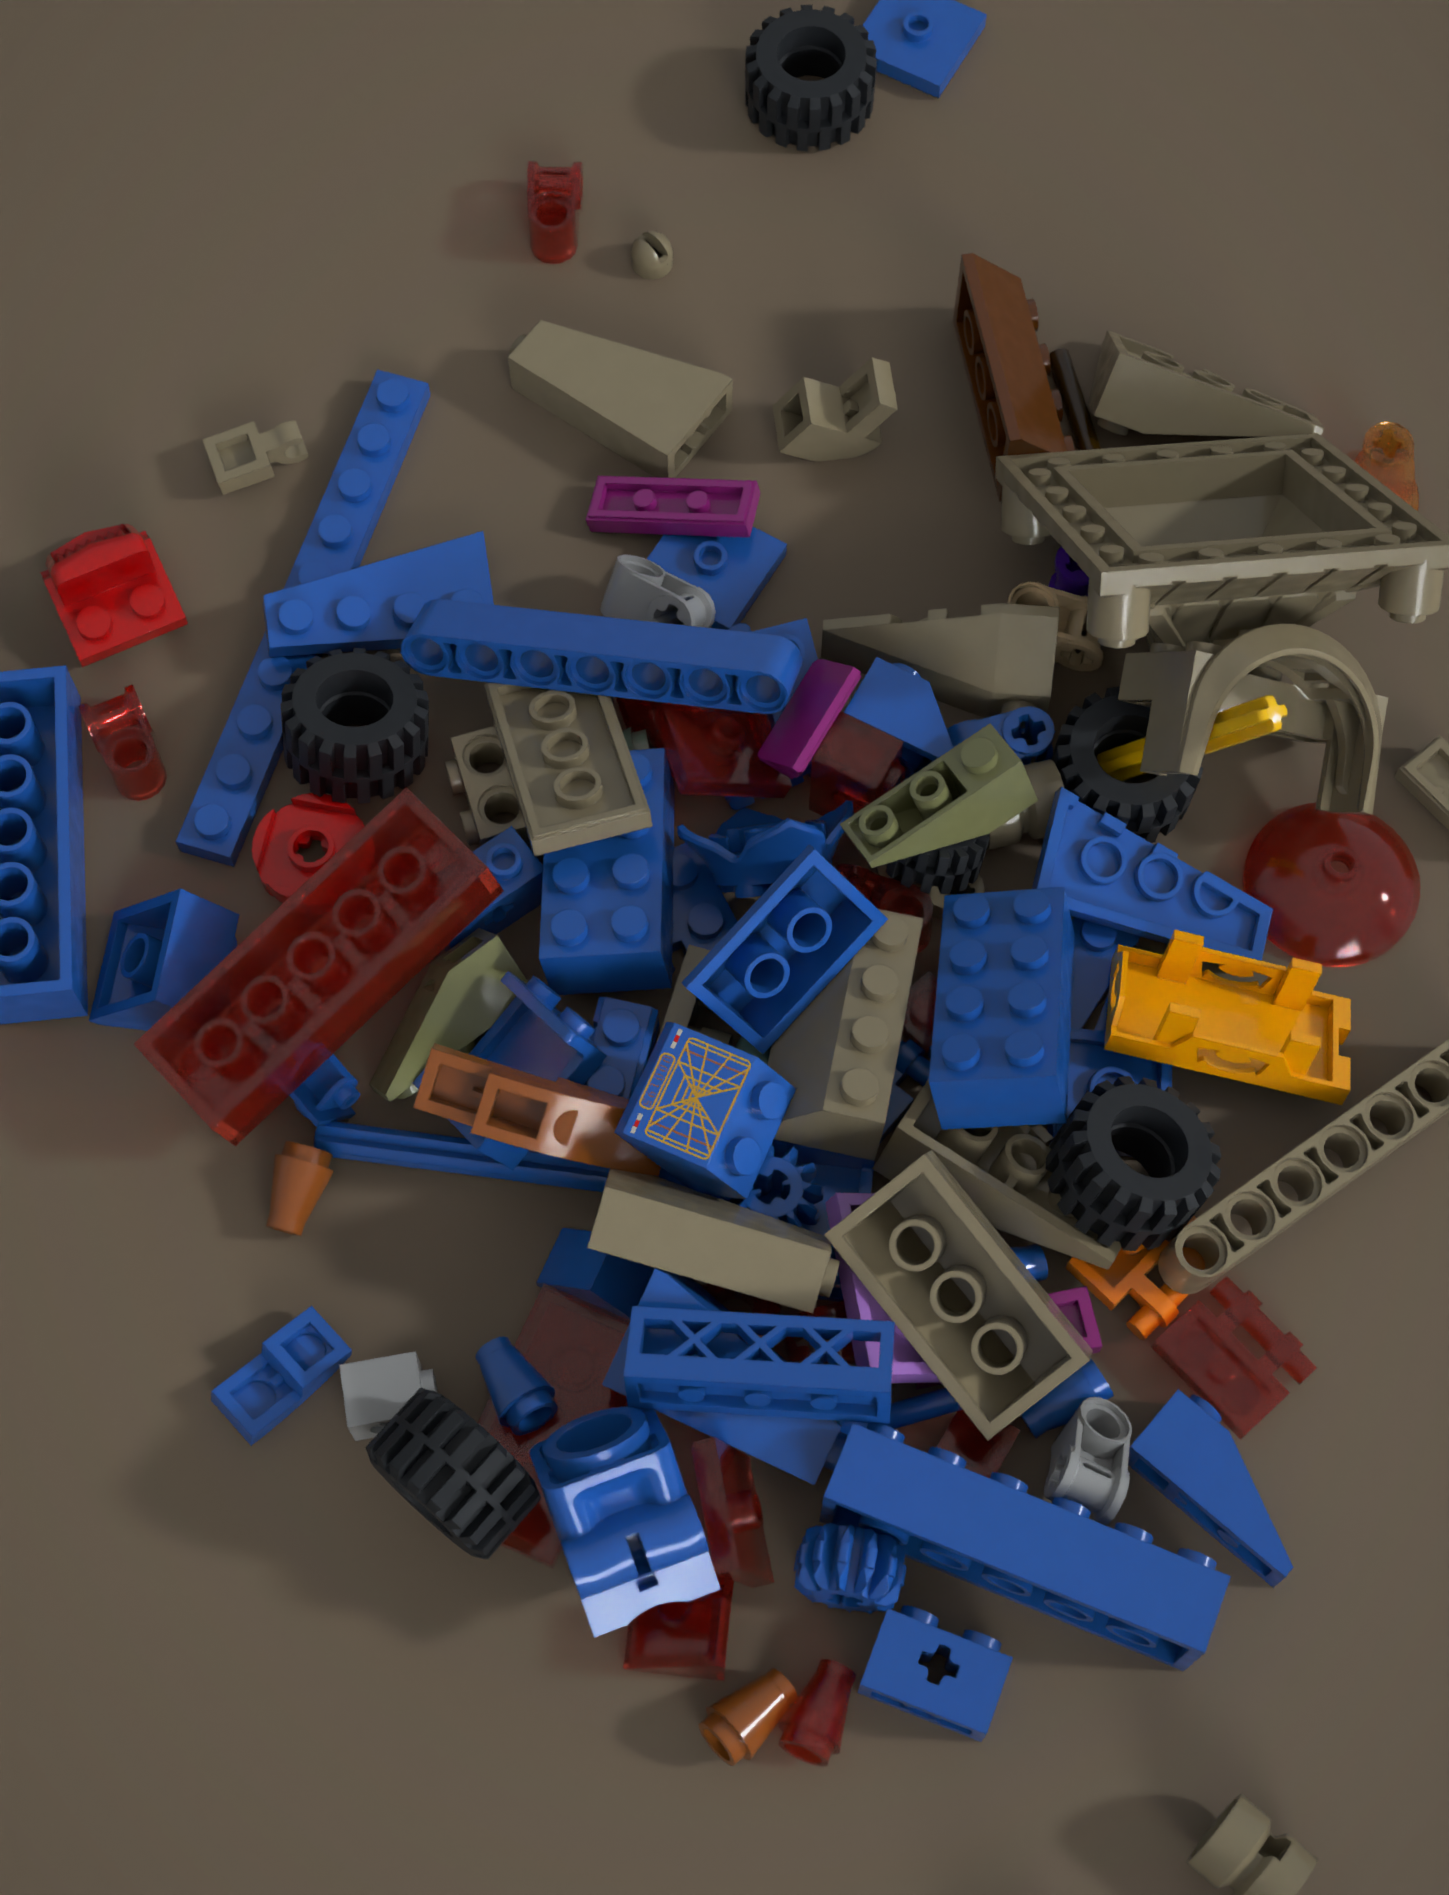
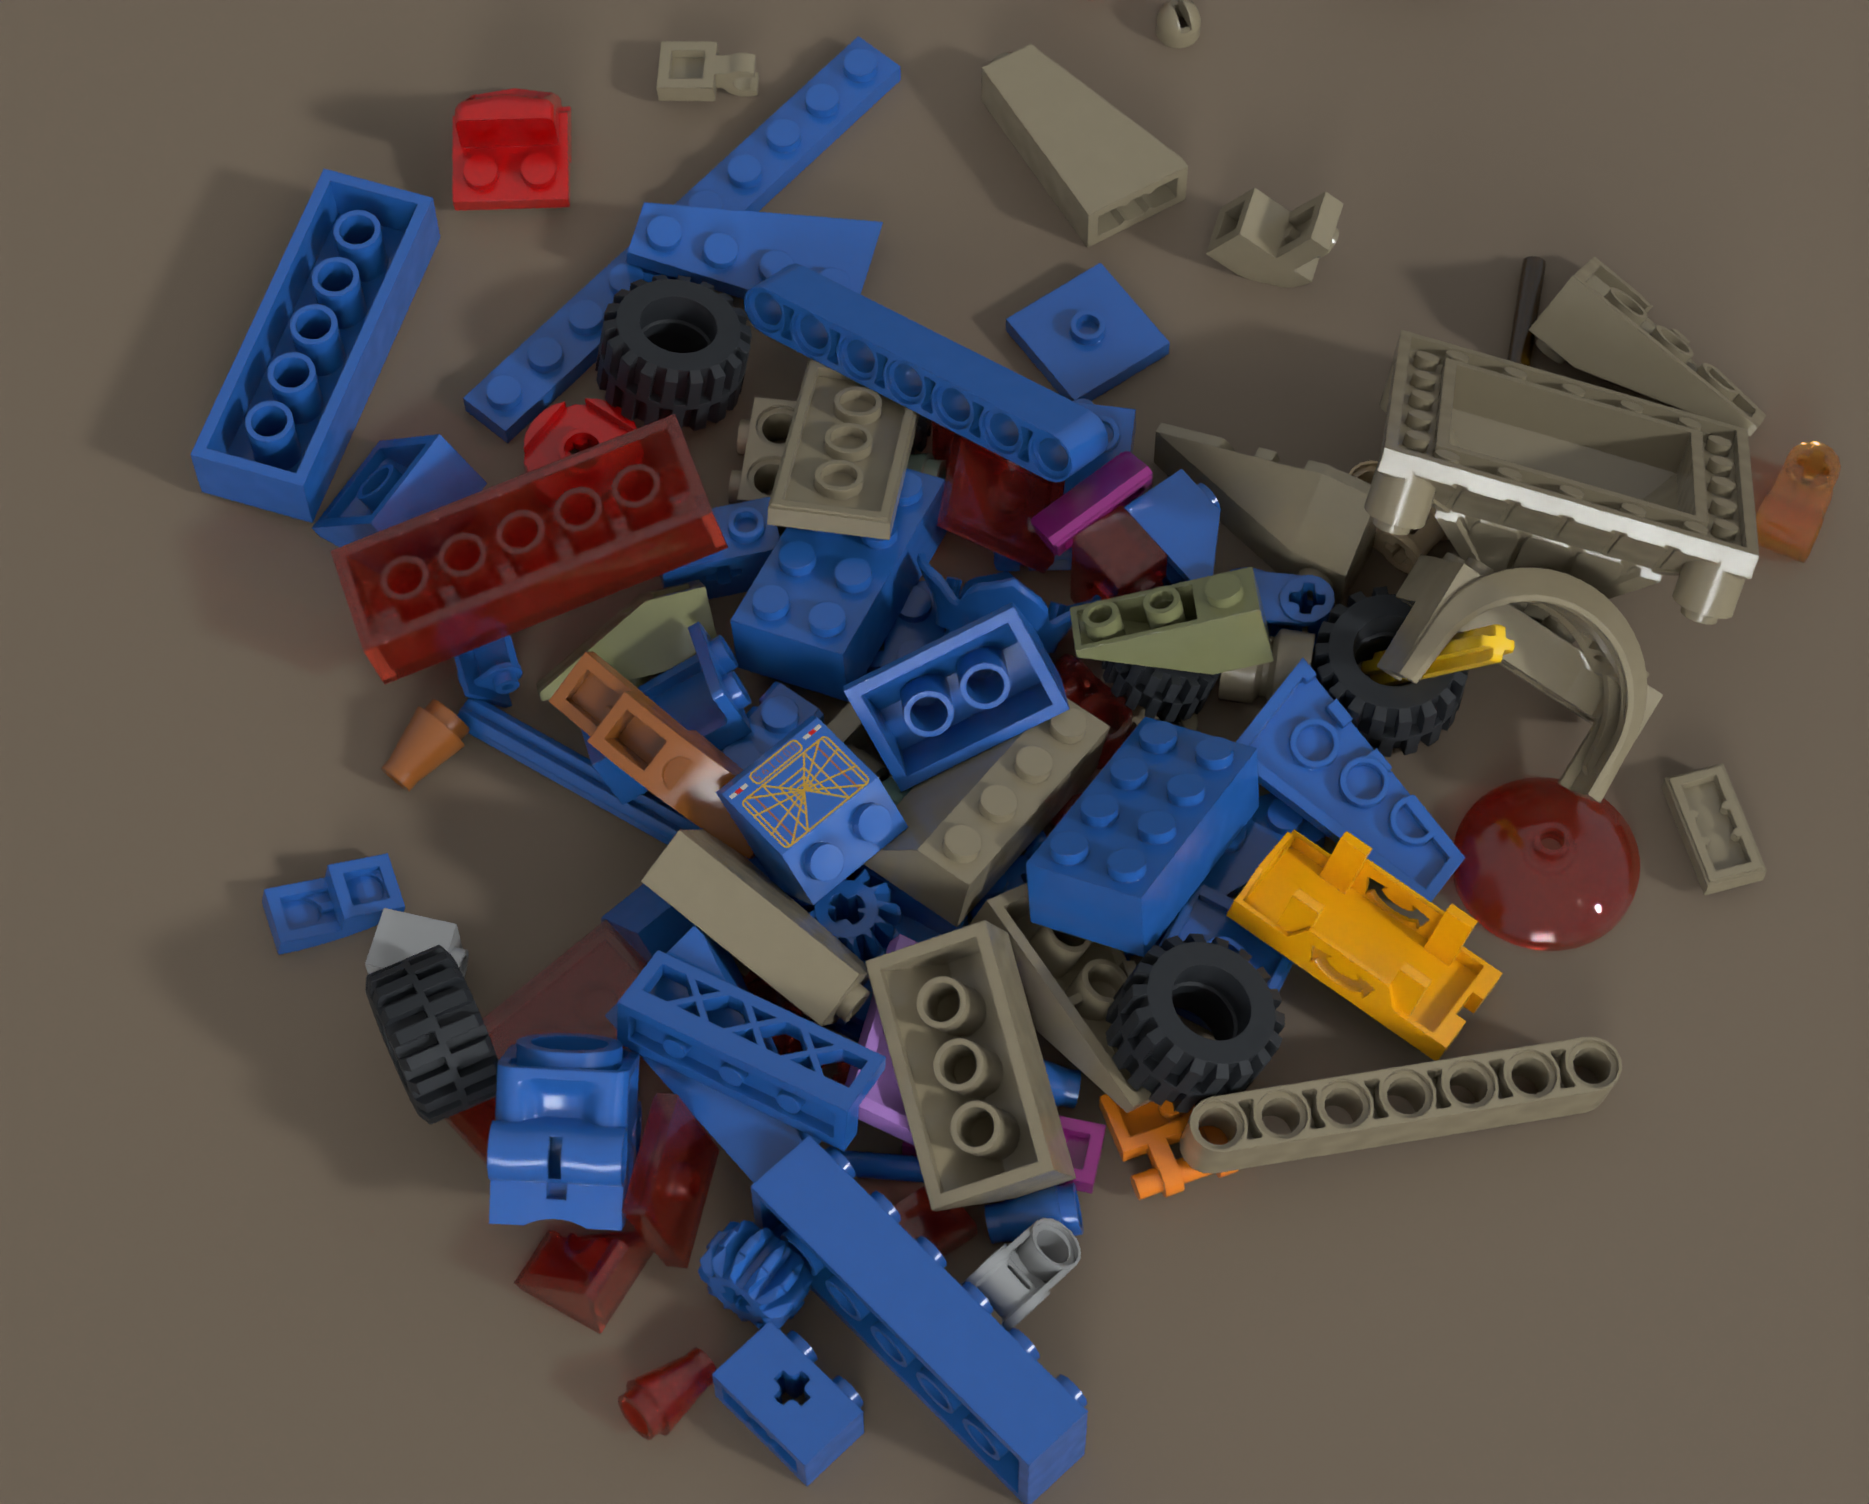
camera: 25 degrees right, 5 degrees down
clear red piece [78,684,167,801] -> none
blue cone [475,1336,558,1435] -> none
magenta tile [586,476,761,538] -> none
light grey piece [600,554,716,628] -> none
dark orange cone [699,1668,798,1766] -> none
reddish brown slope [953,253,1075,501] -> none
blue slope [1128,1389,1293,1588] -> none
clear red plate [1151,1276,1317,1440] -> none

